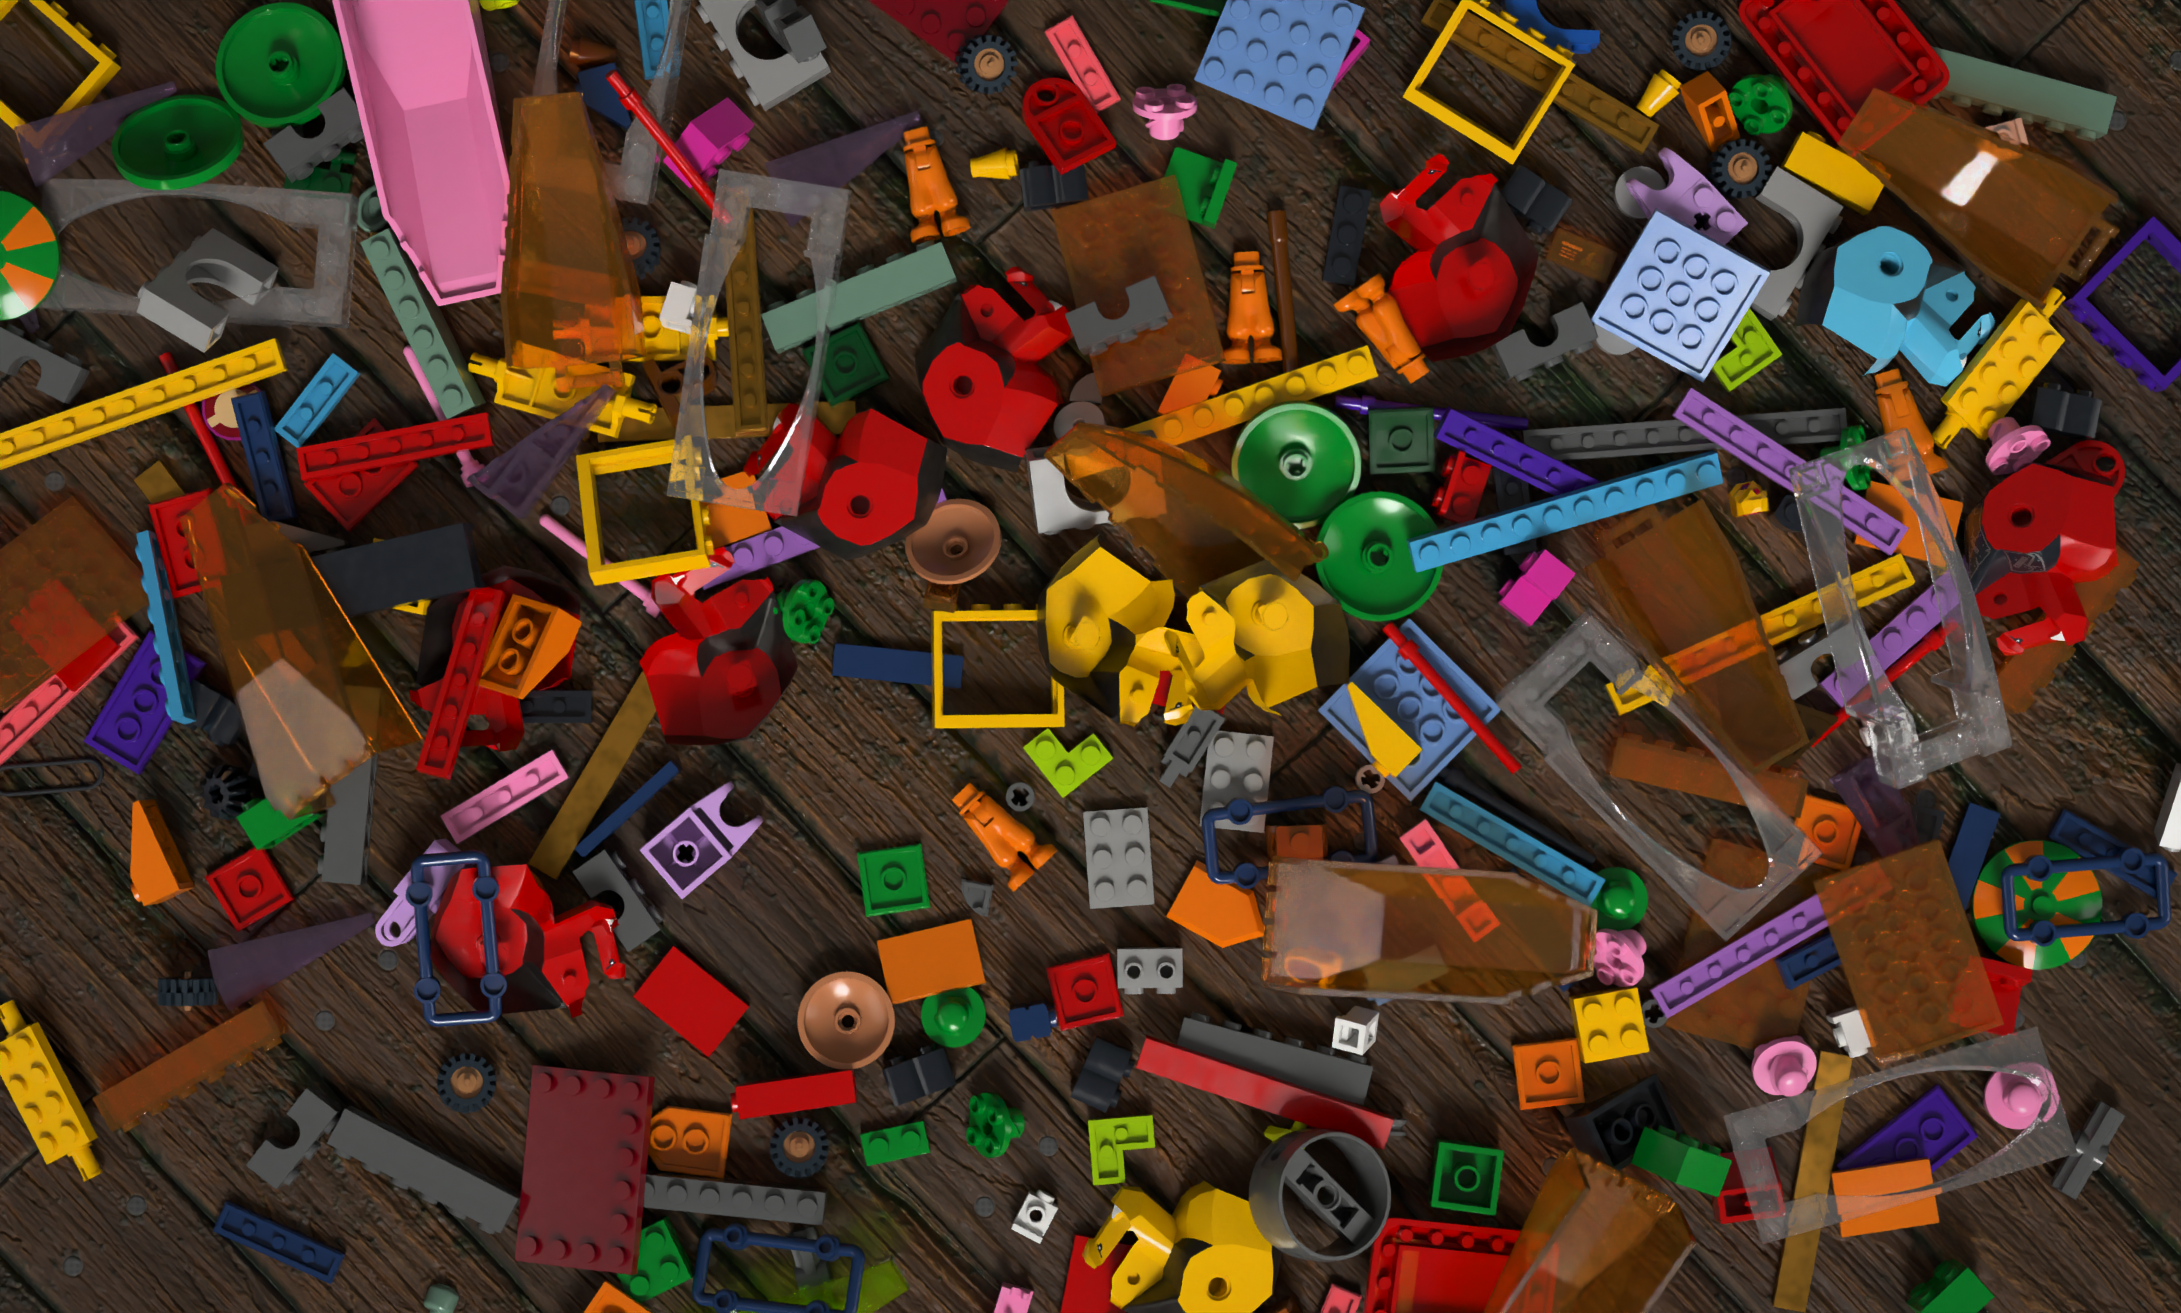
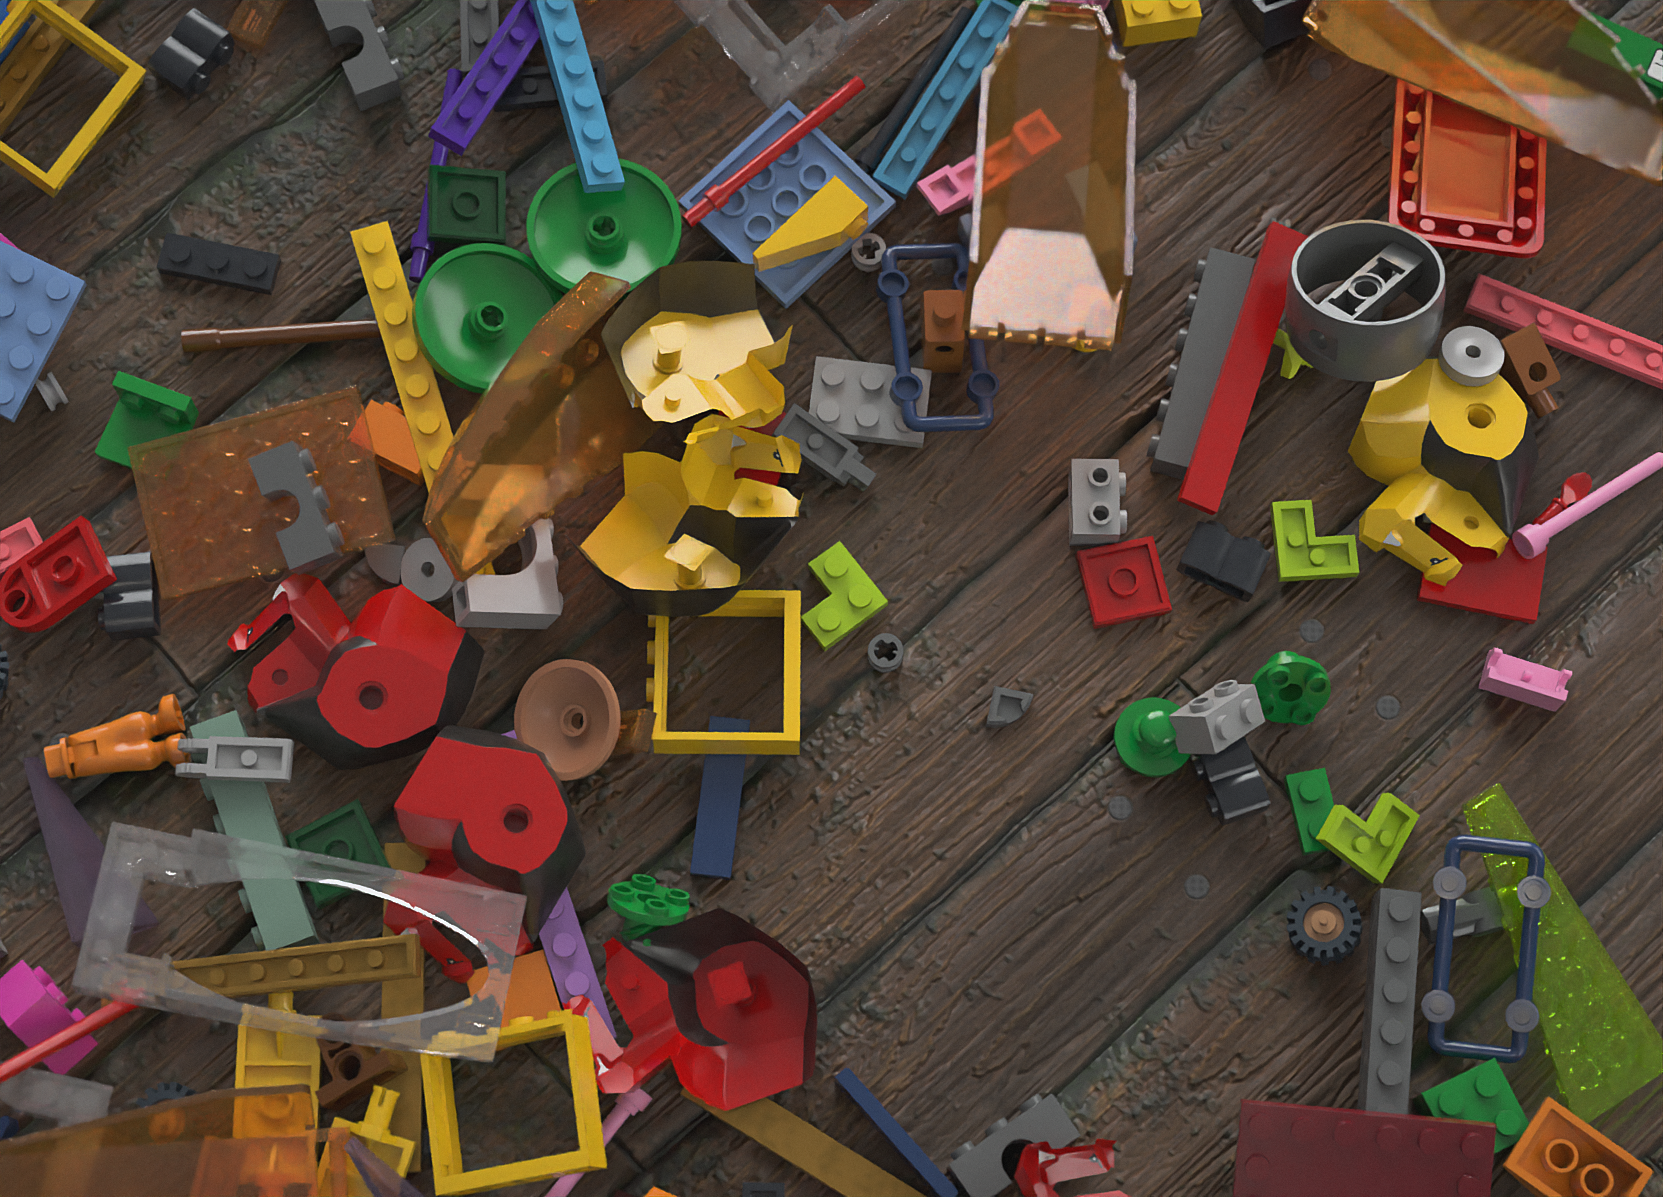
camera: 90 degrees left, 15 degrees down
red tile [633,945,750,1057] -> none
lavender brick [639,781,764,899] -> none
orange tile [648,1105,732,1179] -> none
white brick [659,281,702,336] -> none
red brick [730,1069,858,1120] -> none
nougat dish [797,971,895,1070] -> none
green tile [857,843,931,917] -> none
orange tile [877,919,986,1005] -> none
orange piece [952,782,1058,892] -> none
yellow cone [970,147,1019,180] -> none
dark blue brick [1008,999,1058,1042] -> none
white brick [1011,1189,1058,1244] -> none
light grey plate [1083,807,1154,909] -> none
bright pink plate [1133,84,1197,140] -> none
orange tile [1166,860,1266,948] -> none
orange piece [1221,251,1282,364] -> none
white brick [1332,1006,1379,1055] -> none
orange piece [1333,272,1430,384] -> none
red piece [1379,153,1538,362] -> none
green brick [1427,1138,1504,1216] -> none
red bracket [1431,450,1492,524] -> none
dark pink brick [1498,549,1576,627] -> none
orange tile [1512,1037,1585,1110] -> none
none -> light grey bush [35,372,69,411]
none -> light grey hinge [175,736,294,783]
none -> light grey brick [1169,680,1265,754]
none -> lime plate [1316,793,1420,884]
none -> light grey piece [1438,326,1504,386]

